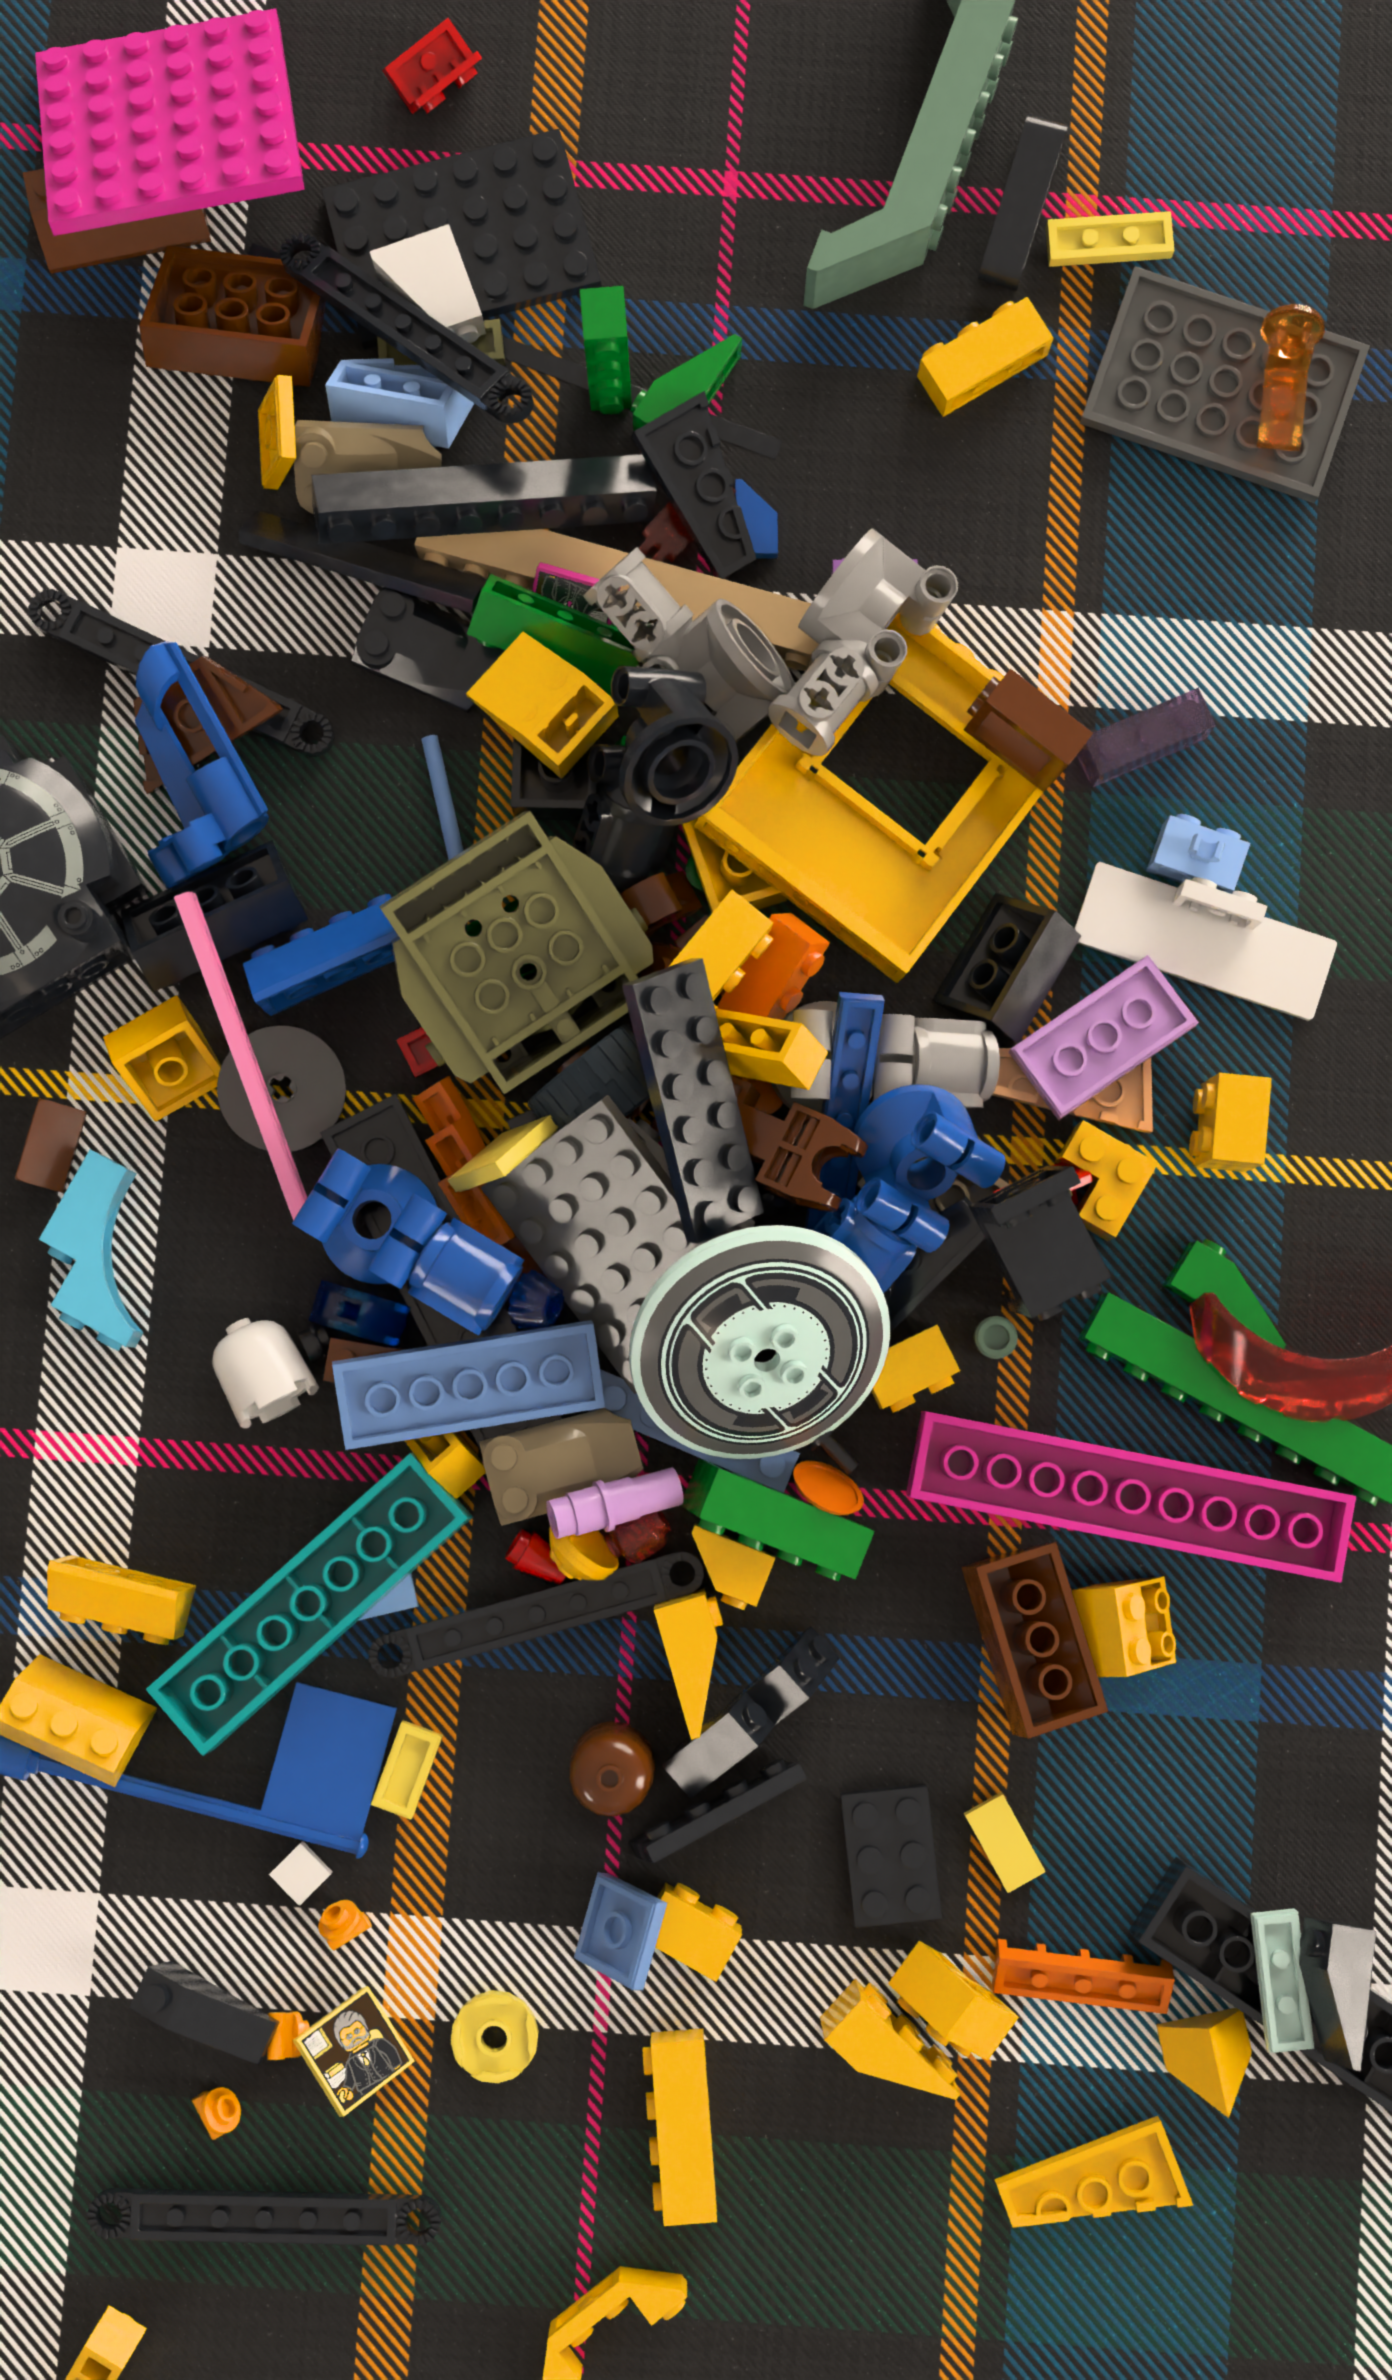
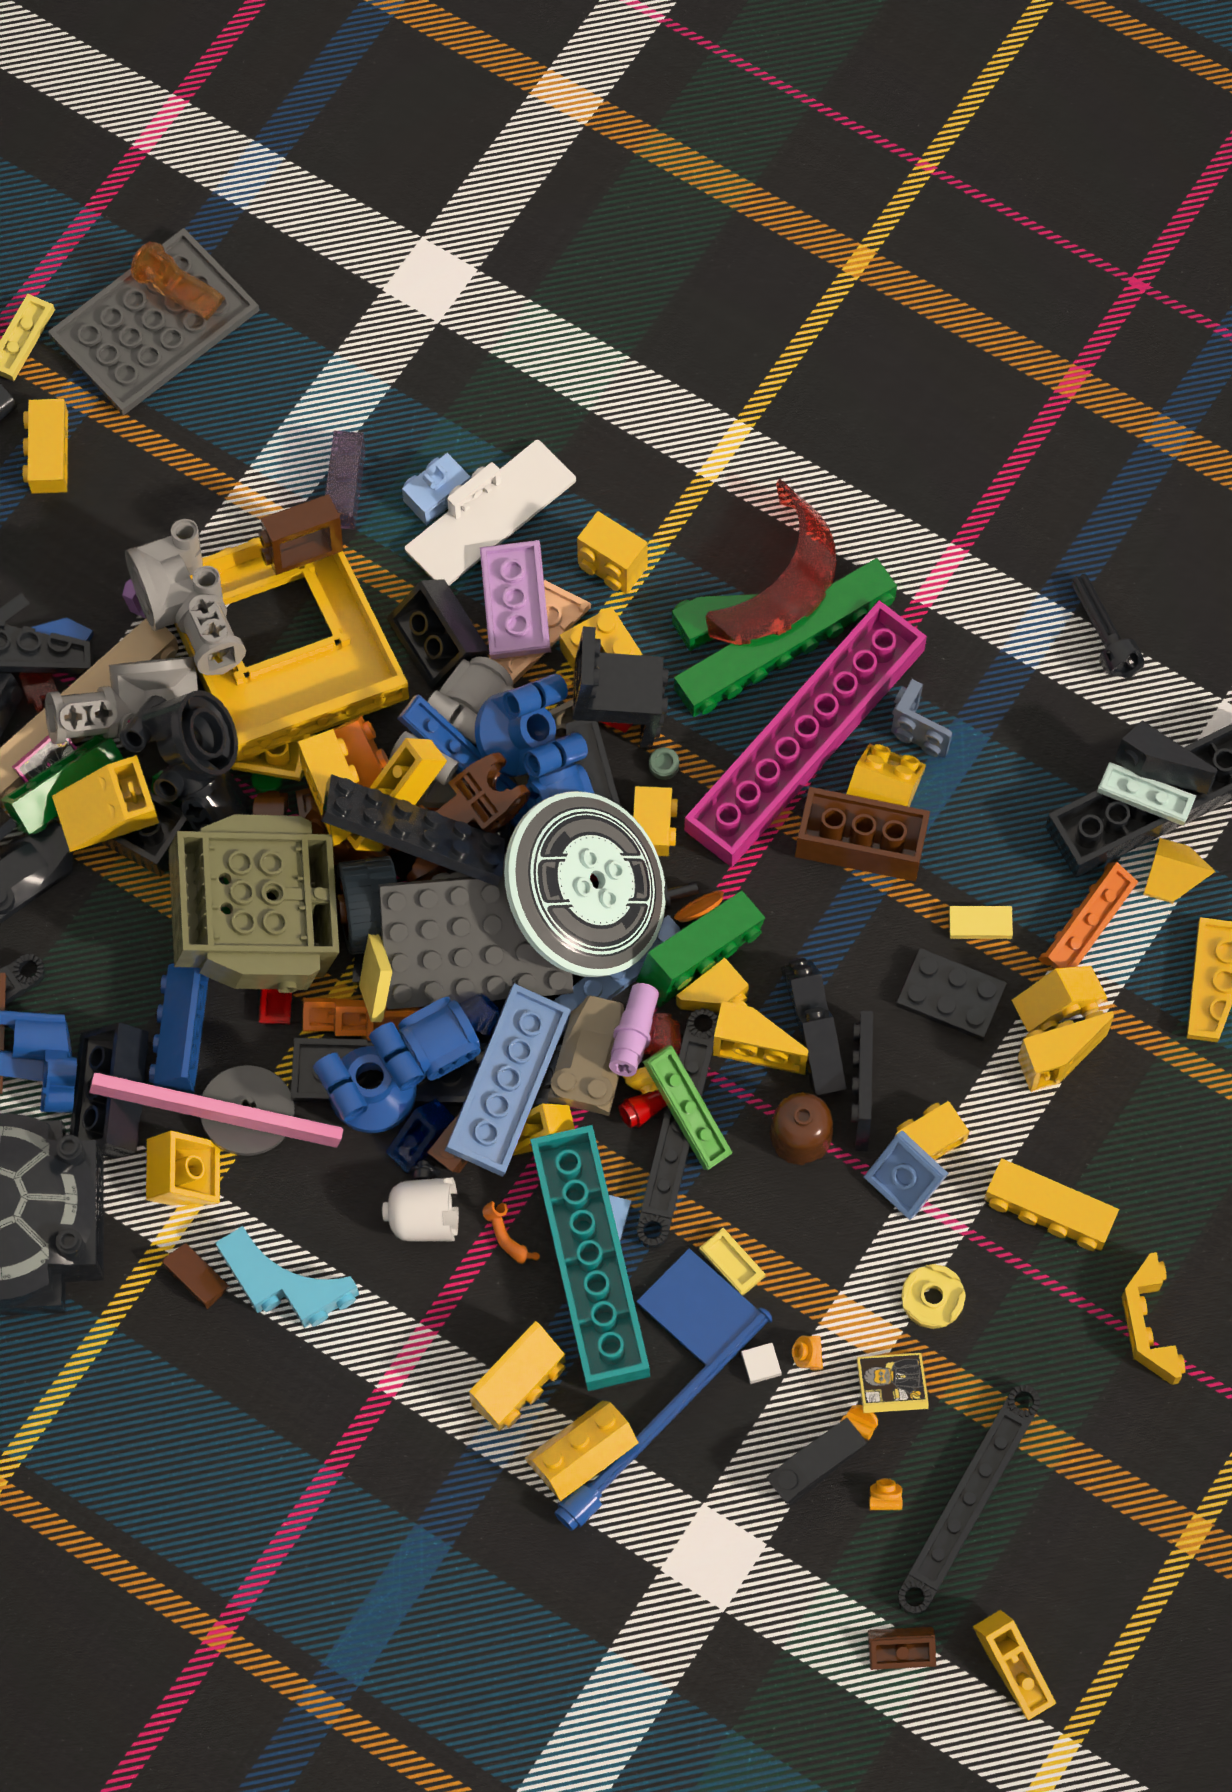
camera: 60 degrees left, 15 degrees down
medium blue bar [421,735,464,860] -> none
none -> orange piece [482,1201,540,1264]
none -> bright green tile [643,1045,733,1170]
none -> reddish brown slope [868,1627,936,1670]
none -> sand blue bracket [891,679,952,758]

